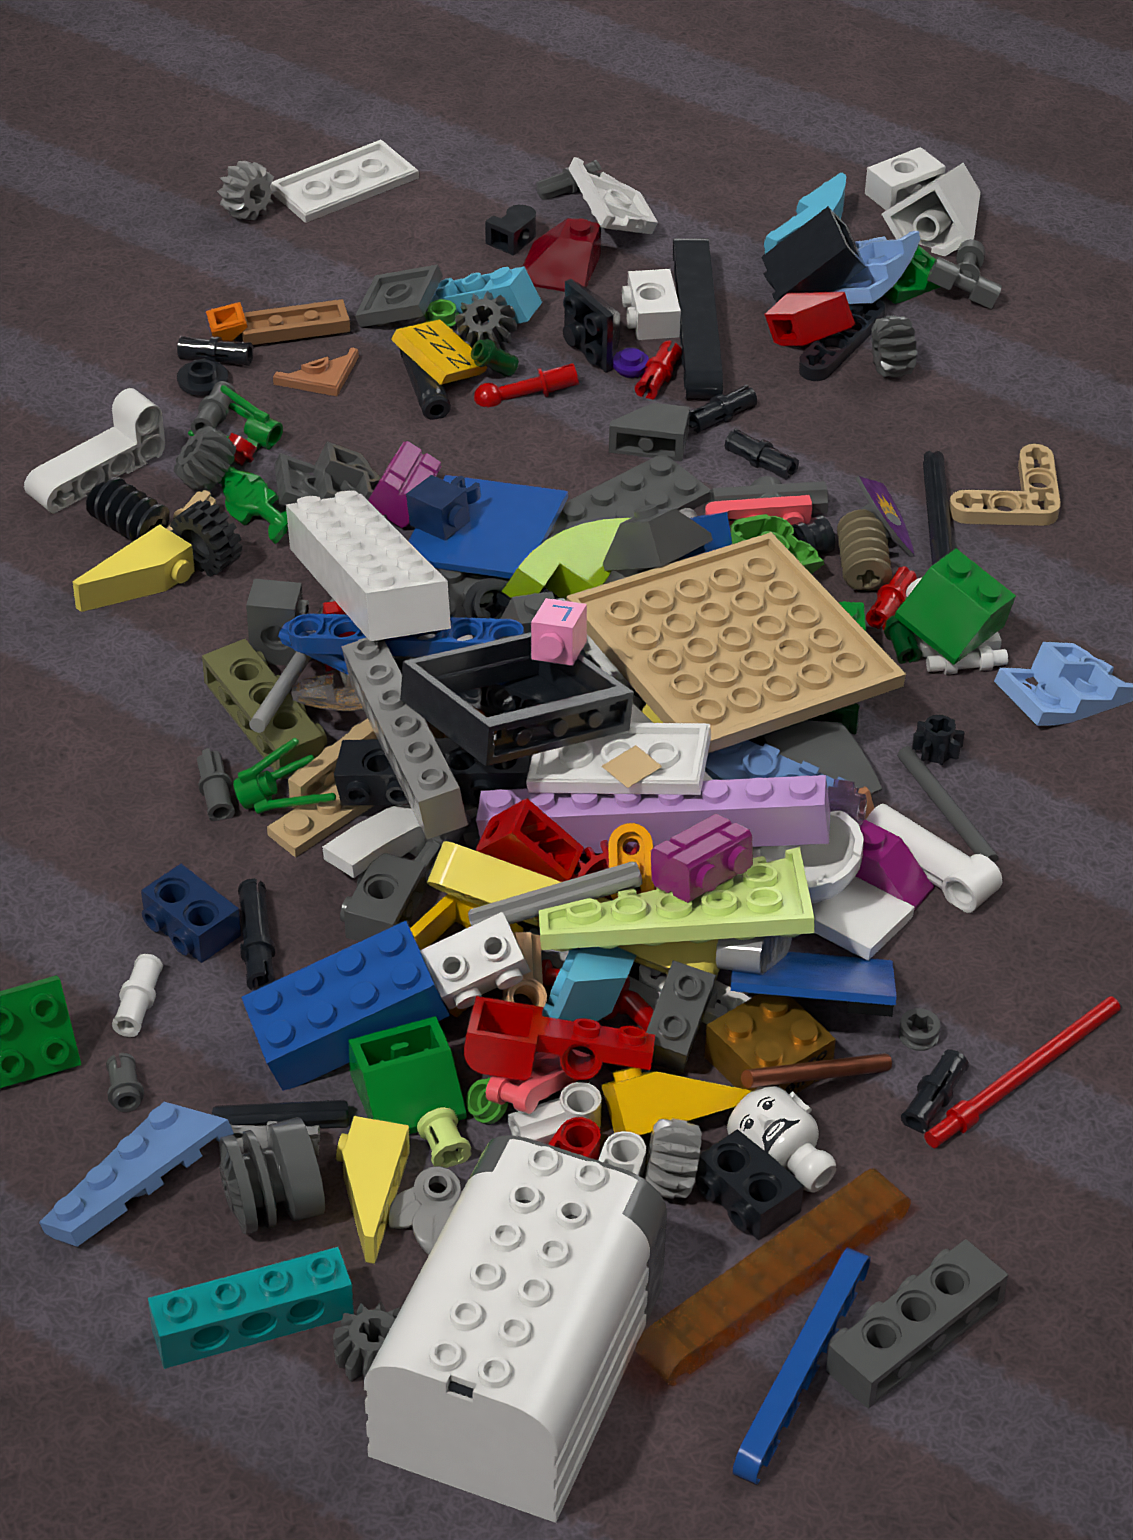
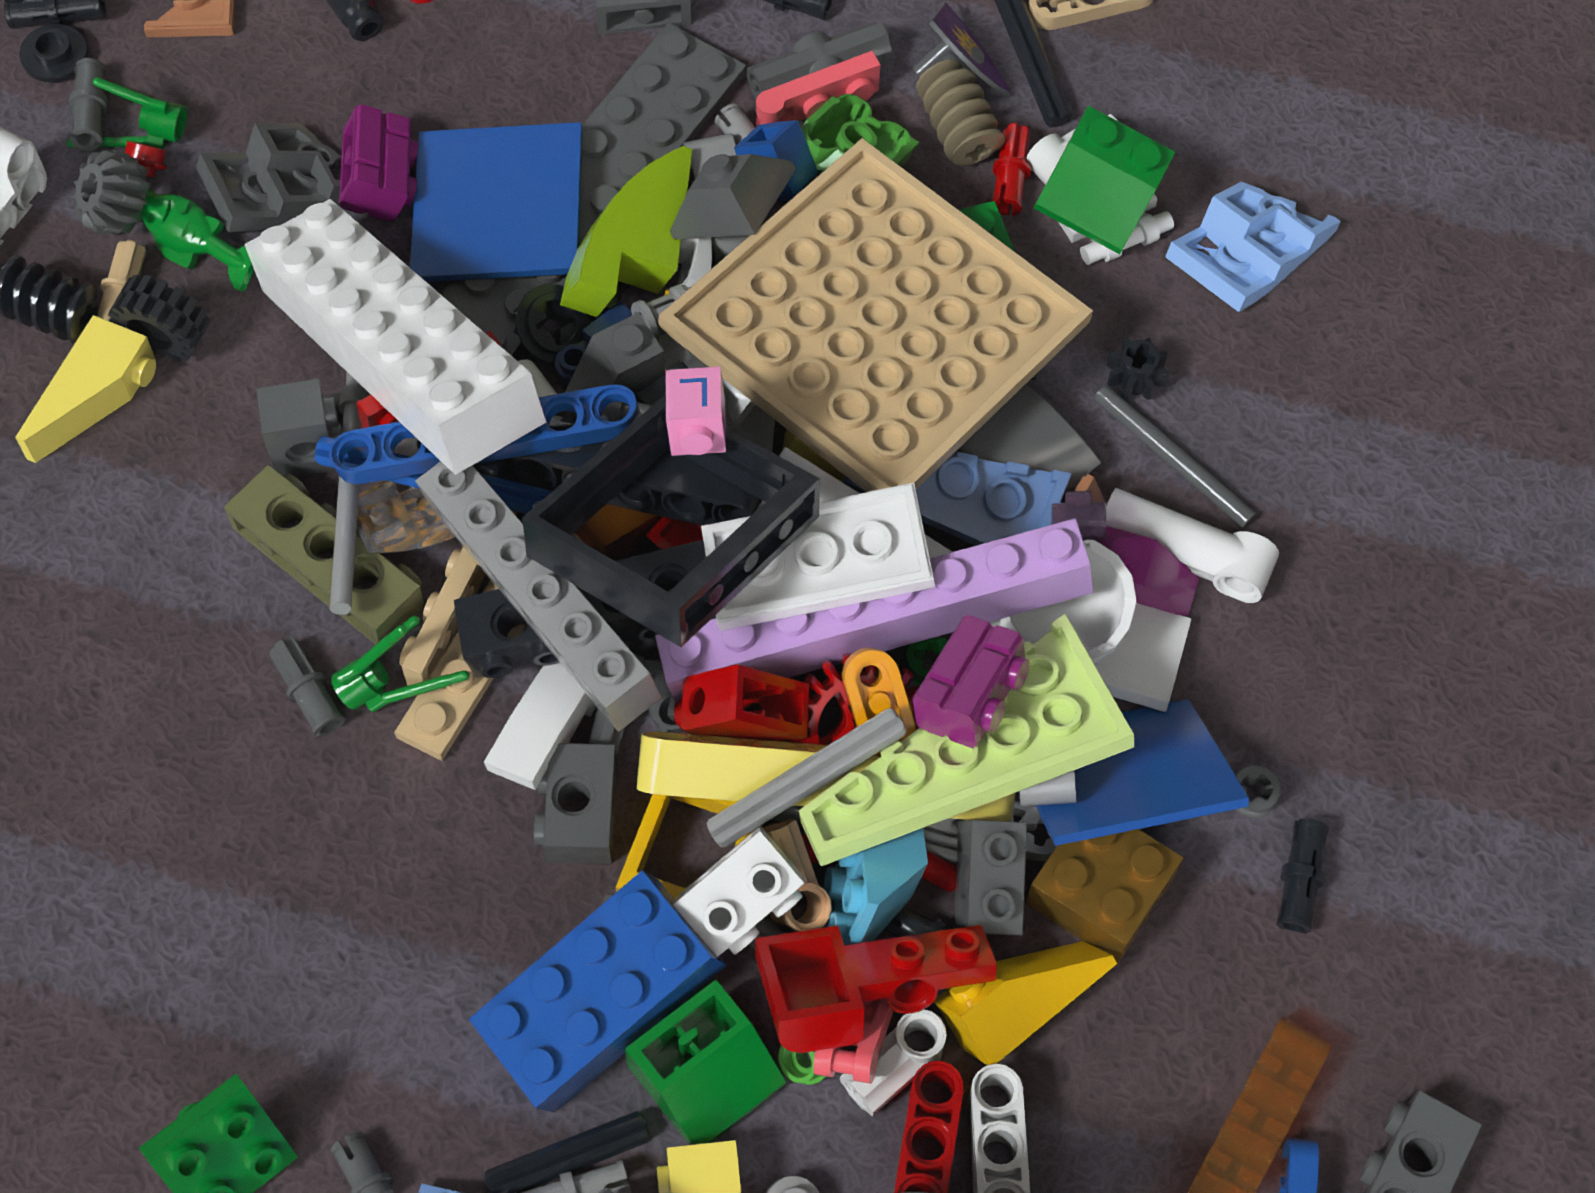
camera: 20 degrees left, 20 degrees up
white pin [112,954,163,1037] -> none
dark blue brick [141,864,241,963] -> none
black pin [238,879,275,990] -> none
dark blue brick [406,475,481,541] -> none
yellowish green bush [417,1107,471,1168] -> none
tan sticker [601,745,662,788] -> none
light grey gear [644,1118,702,1199] -> none
black brick [696,1129,804,1241] -> none
white piece [727,1085,837,1193] -> none
copper bar [741,1053,892,1088] -> none
black wheel [792,515,836,554] -> none
dark green pin [884,615,922,664] -> none
red bar [924,996,1121,1148] -> none

